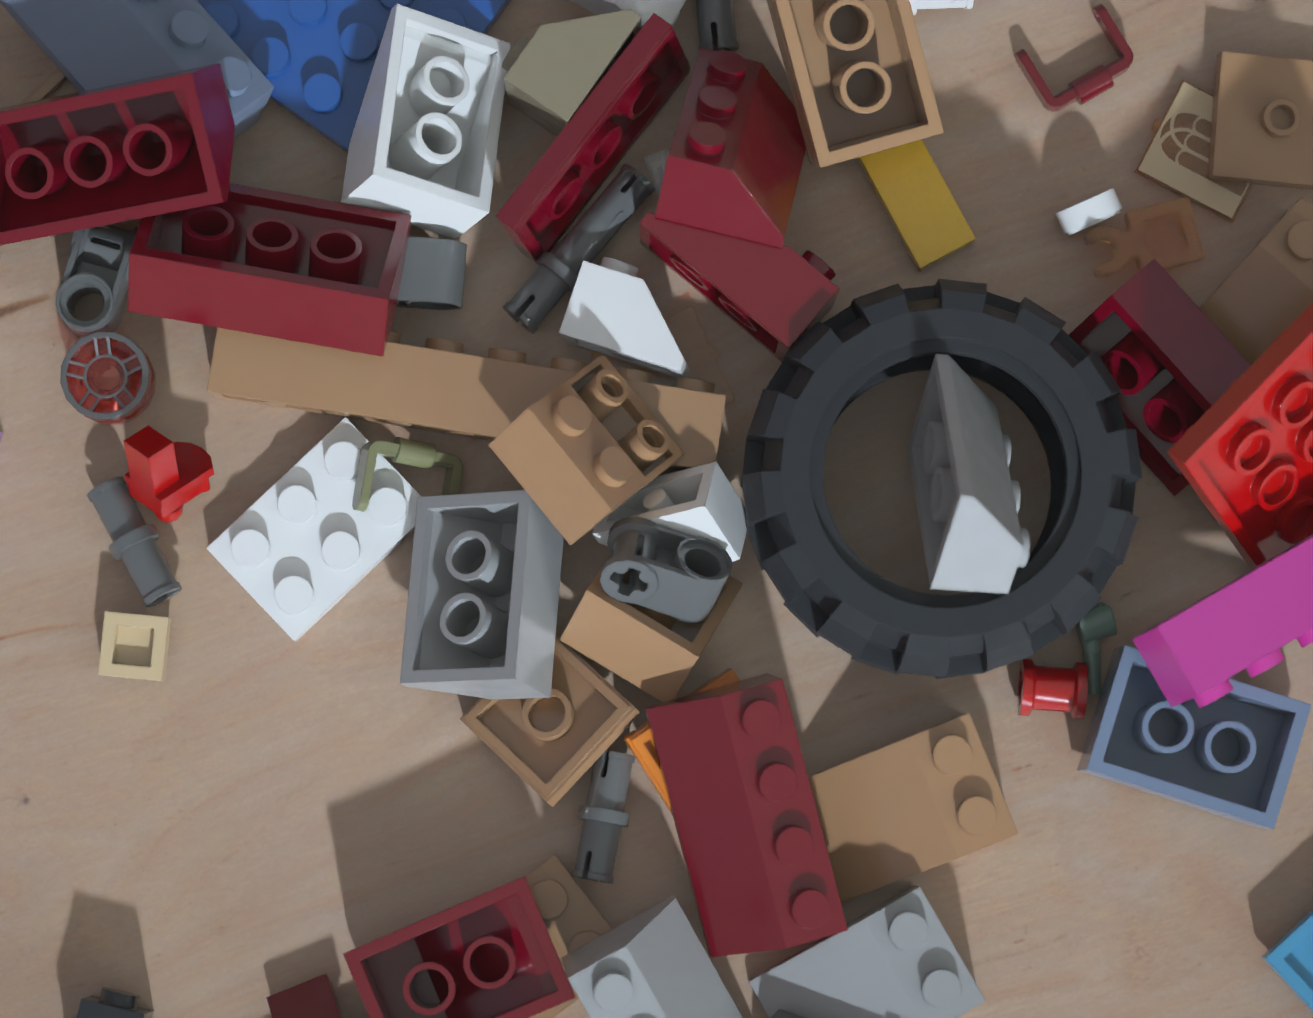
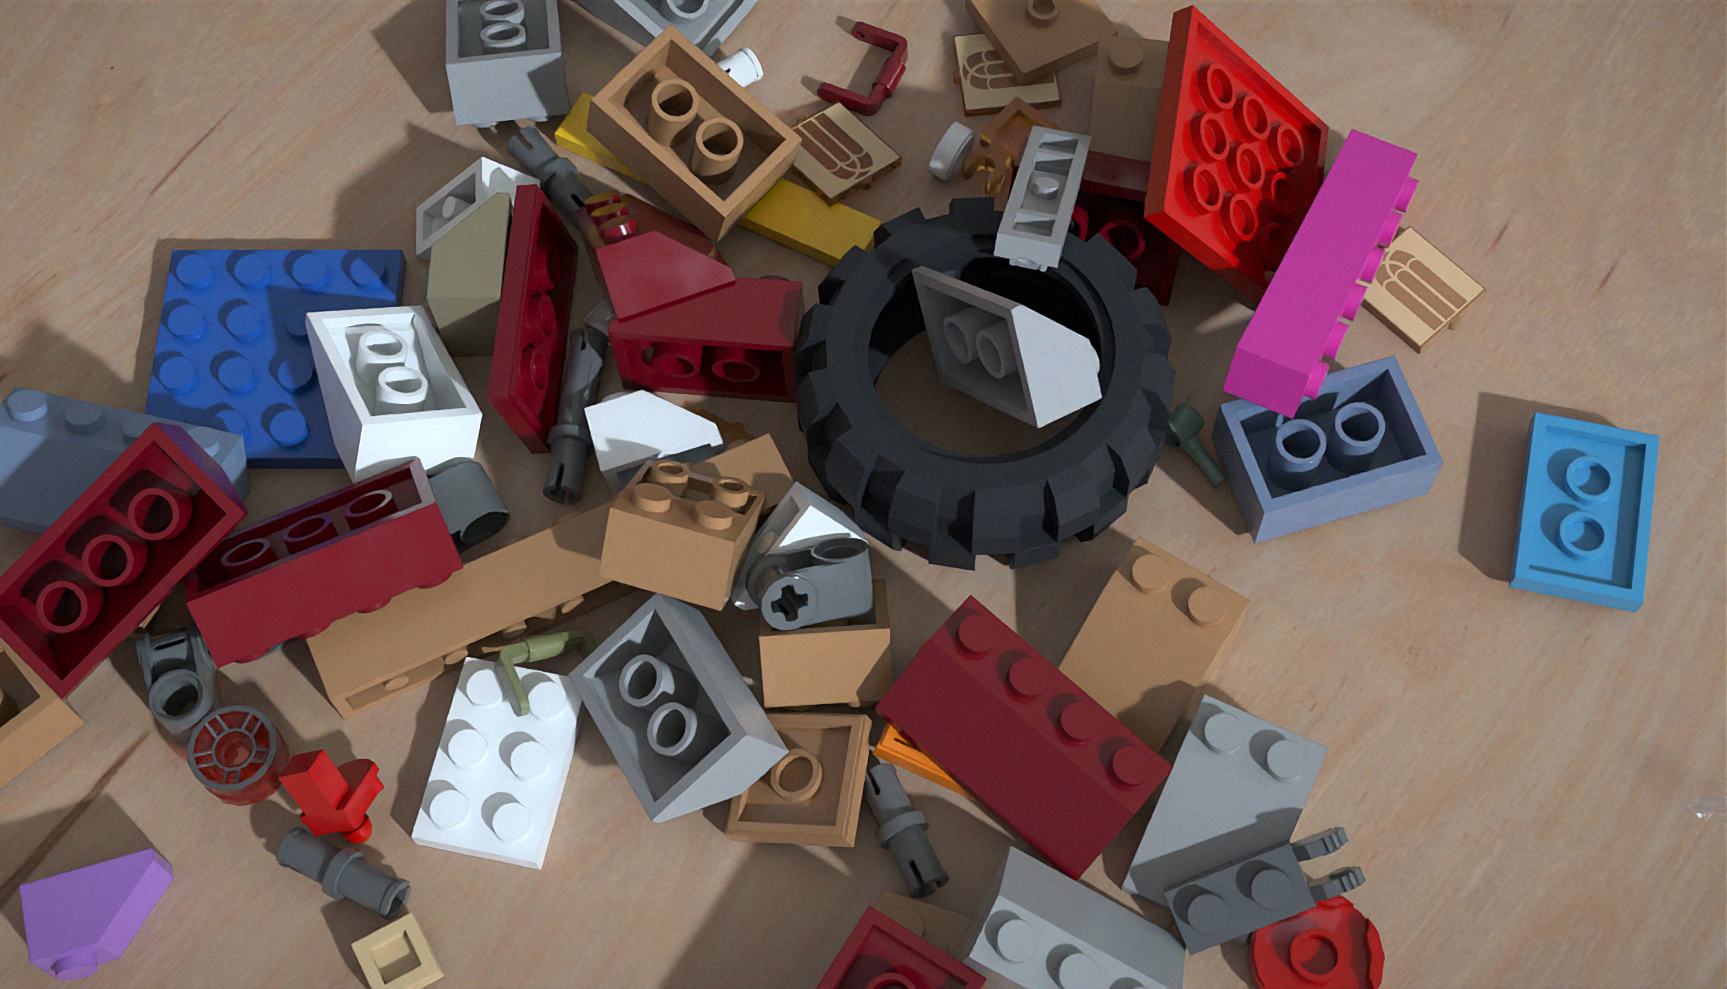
camera: 30 degrees left, 20 degrees down
red bush [1017,659,1088,719] -> none
none -> piece [789,100,902,207]
none -> light grey hinge [994,125,1092,271]

